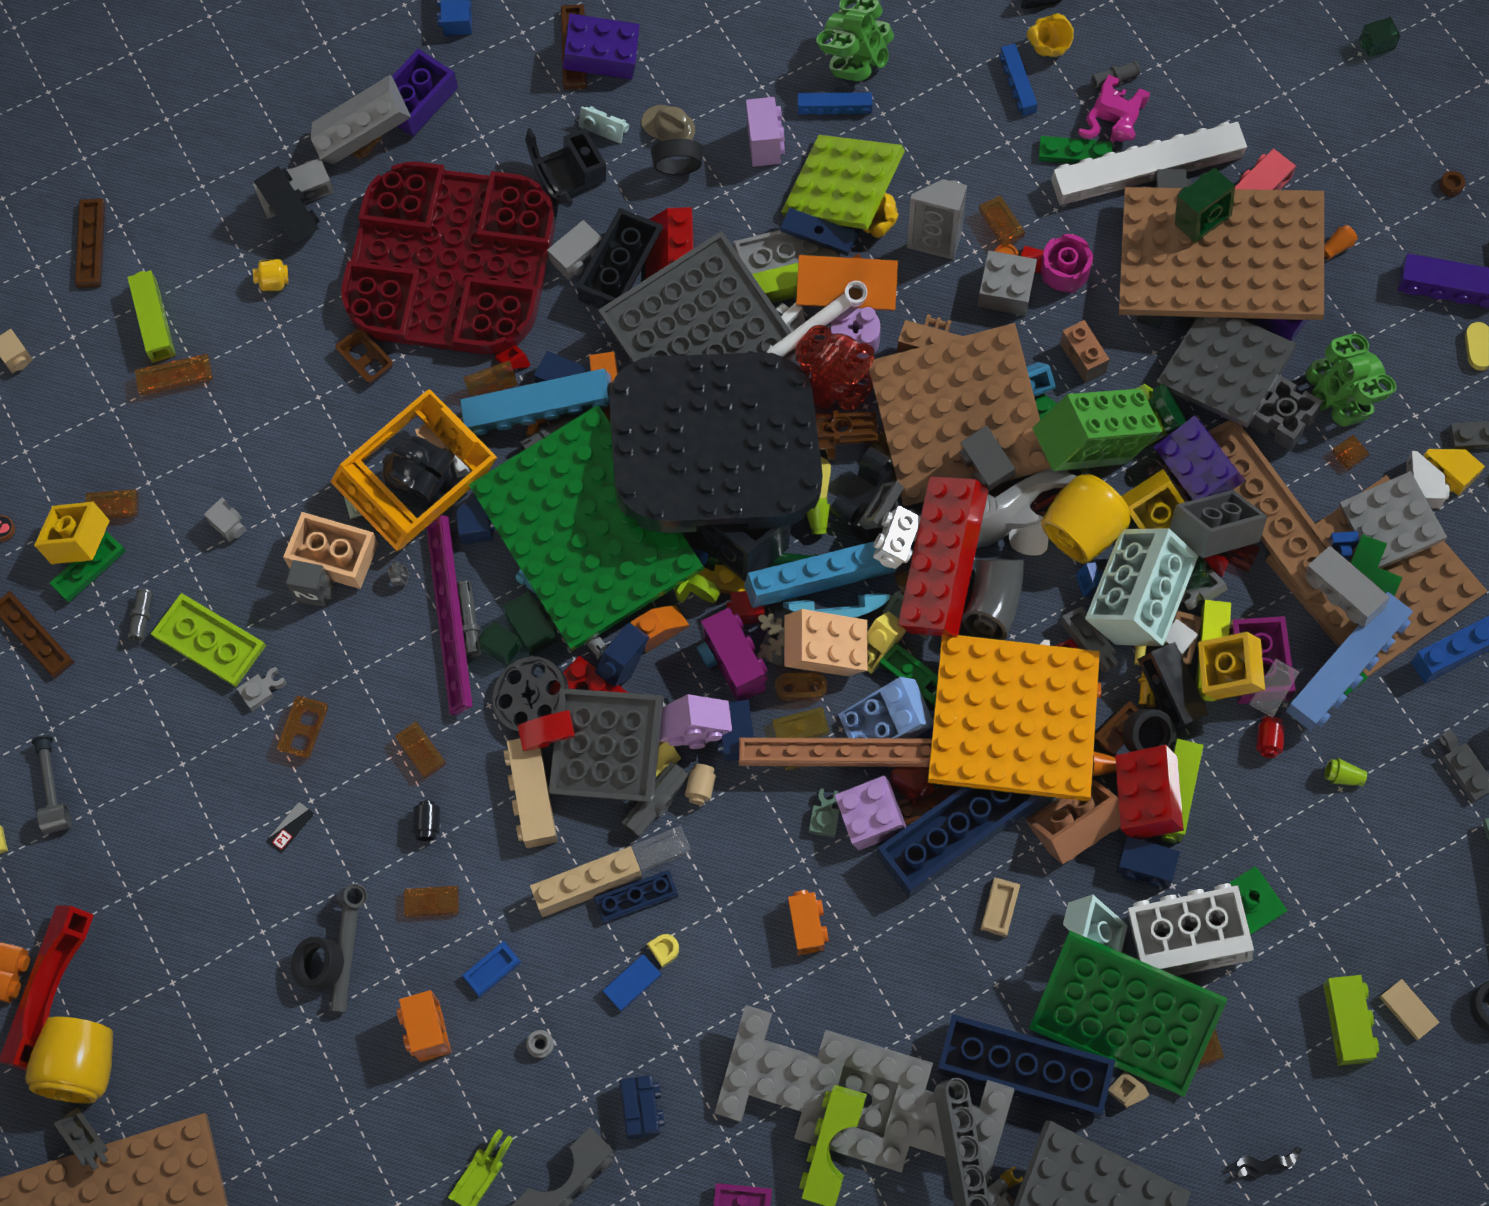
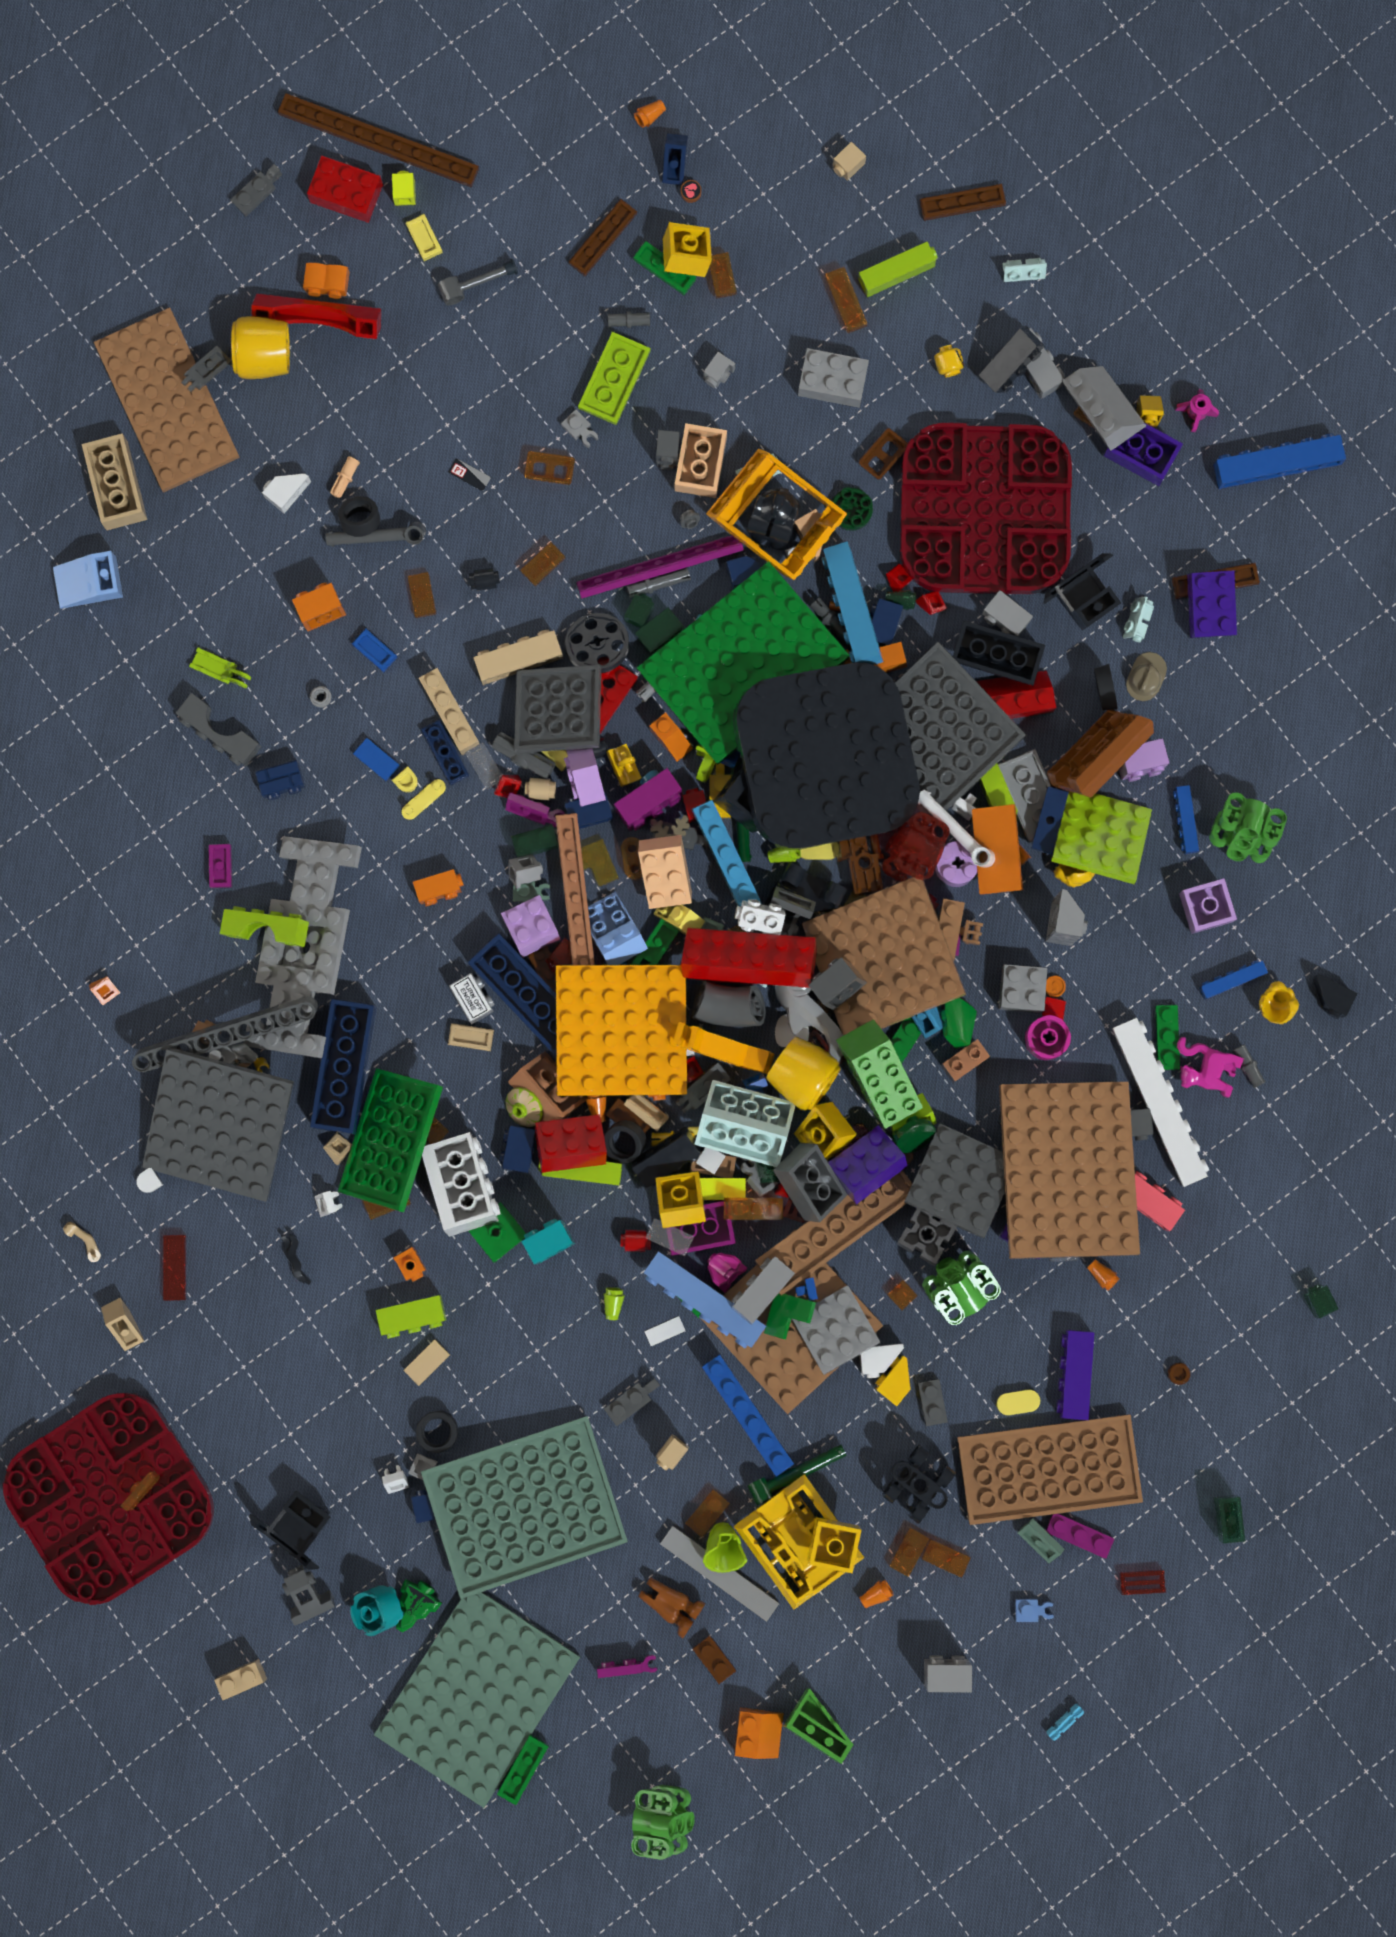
camera: 80 degrees right, 15 degrees up
clear orange plate [463,360,518,397] -> none
red slope [518,710,575,752] -> none
dark blue slope [595,623,650,687] -> none
medium azure slope [783,593,890,618] -> none
clear orange plate [979,195,1025,247] -> none
light aqua slope [1063,895,1128,952] -> none
dark green brick [1175,168,1235,243] -> none
none -> white slope [262,474,311,514]
none -> white tile [315,1191,342,1217]
none -> light nougat axle [330,456,360,498]
none -> orange brick [394,1247,427,1282]
none -> light yellow piece [402,779,446,820]
none -> brick [449,973,495,1024]
none -> red slope [494,775,522,798]
none -> magenta plate [505,793,565,828]
none -> tan dish [505,1087,543,1128]
none -> light grey brick [509,854,543,889]
none -> clear green brick [511,824,559,858]
none -> teal brick [521,1218,575,1265]
none -> yellow hips [606,744,641,787]
none -> tan tile [624,1095,669,1131]
none -> white sticker [644,1316,685,1346]
none -> light orange piece [673,1022,775,1075]
none -> dark pink brick [707,1252,747,1293]
none -> clear orange plate [724,1198,783,1220]
none -> light grey brick [798,348,869,408]
none -> dark green tile [832,487,873,531]
none -> clear green cone [885,590,916,611]
none -> red slope [916,591,947,615]
none -> green slope [941,998,977,1049]
none -> light aqua hinge [1002,257,1047,282]
none -> dark orange piece [1047,710,1154,798]
none -> yellow slope [1137,396,1164,428]
none -> dark pink brick [1176,389,1219,432]
none -> lavender brick [1179,879,1237,934]

